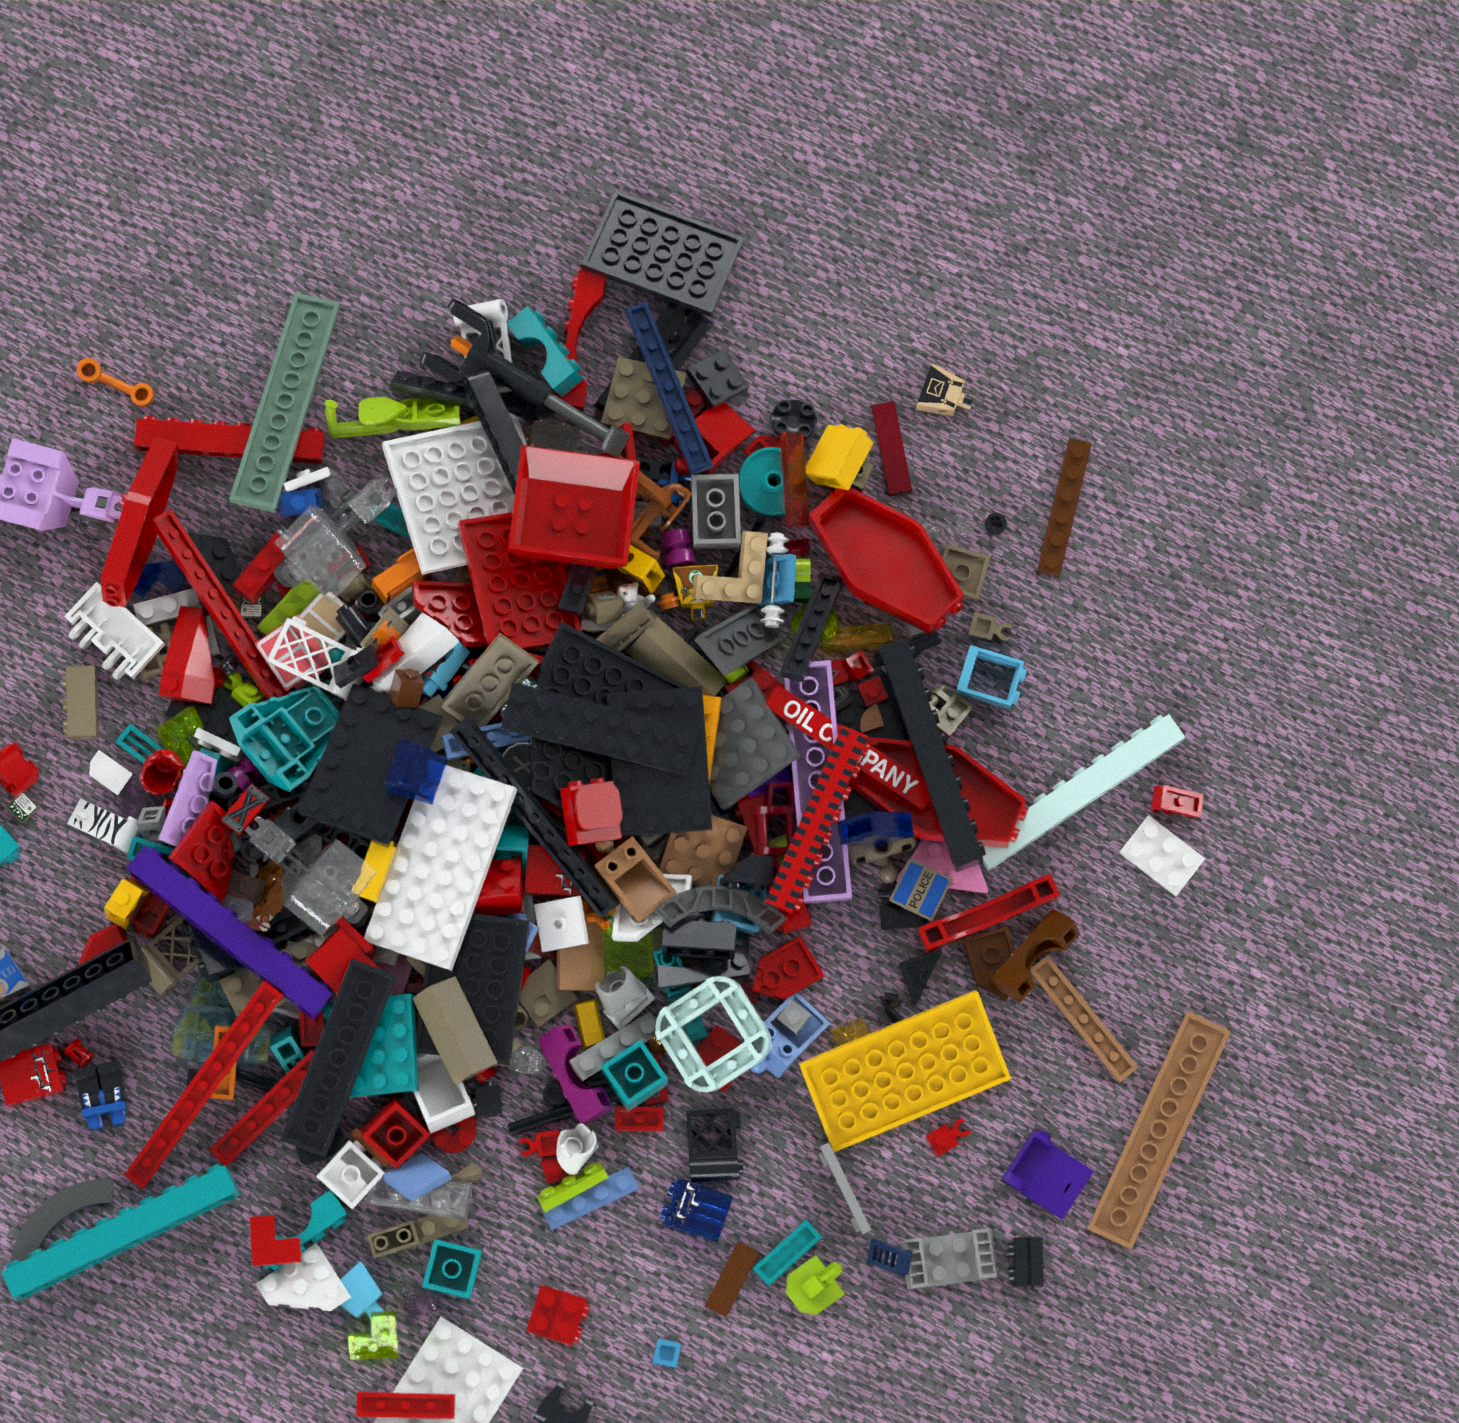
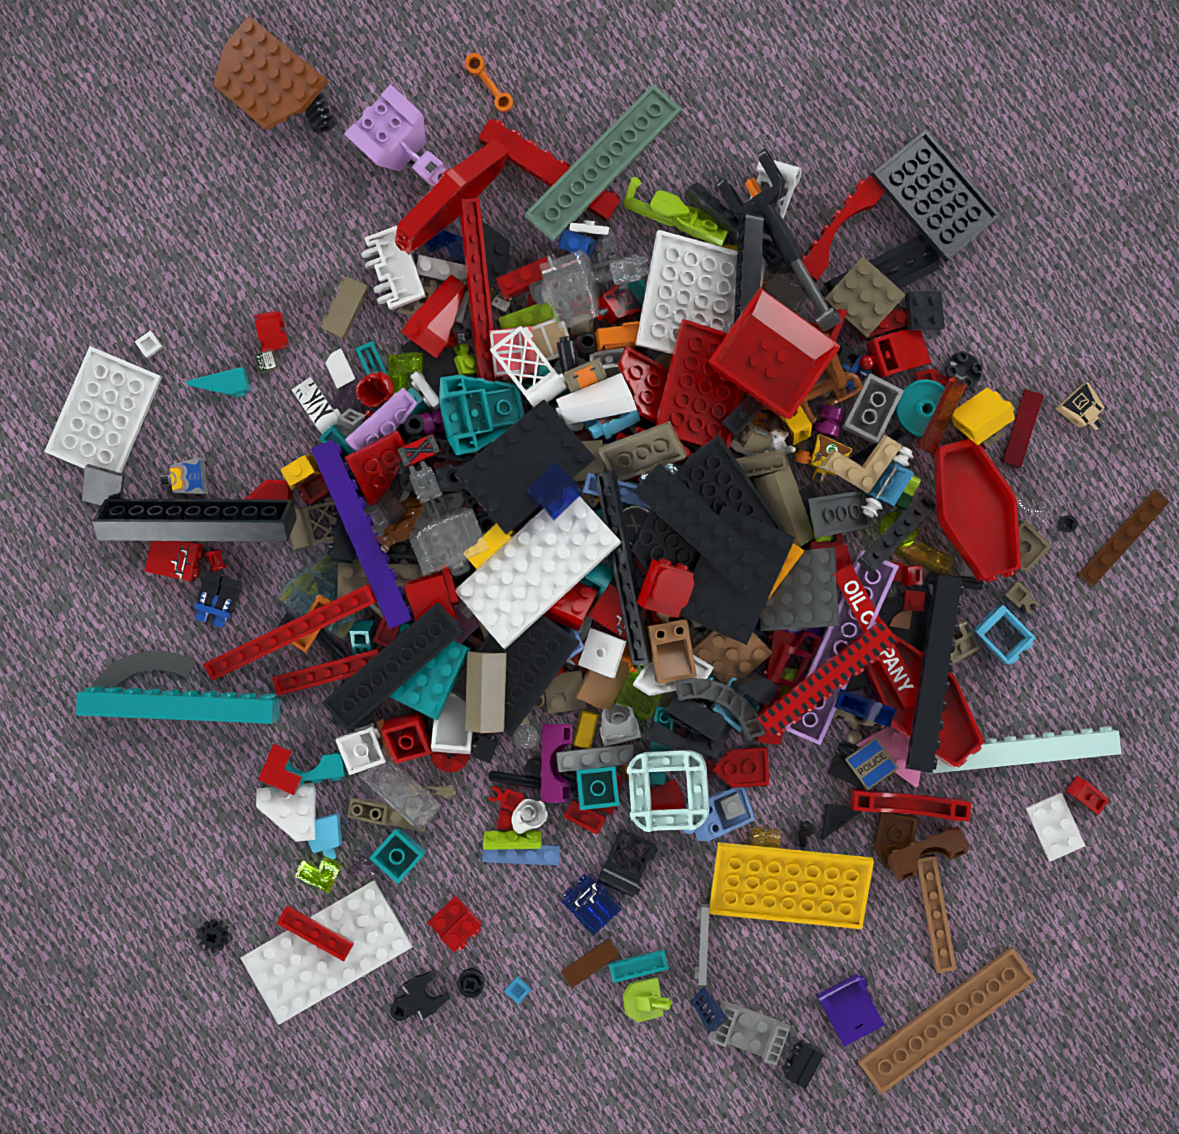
camera: 25 degrees right, 10 degrees up
black plate [333,644,379,689] -> none
red plate [362,635,405,683] -> none
medium blue tile [383,1153,451,1201] -> none
reddish brown brick [389,668,424,708] -> none
teal arch [507,306,584,397] -> none
dark blue tile [625,302,713,475] -> none
dark red tile [786,538,810,558] -> none
red plate [925,1118,971,1157] -> none
none -> black wheel [457,968,485,998]
none -> torso [594,279,643,325]

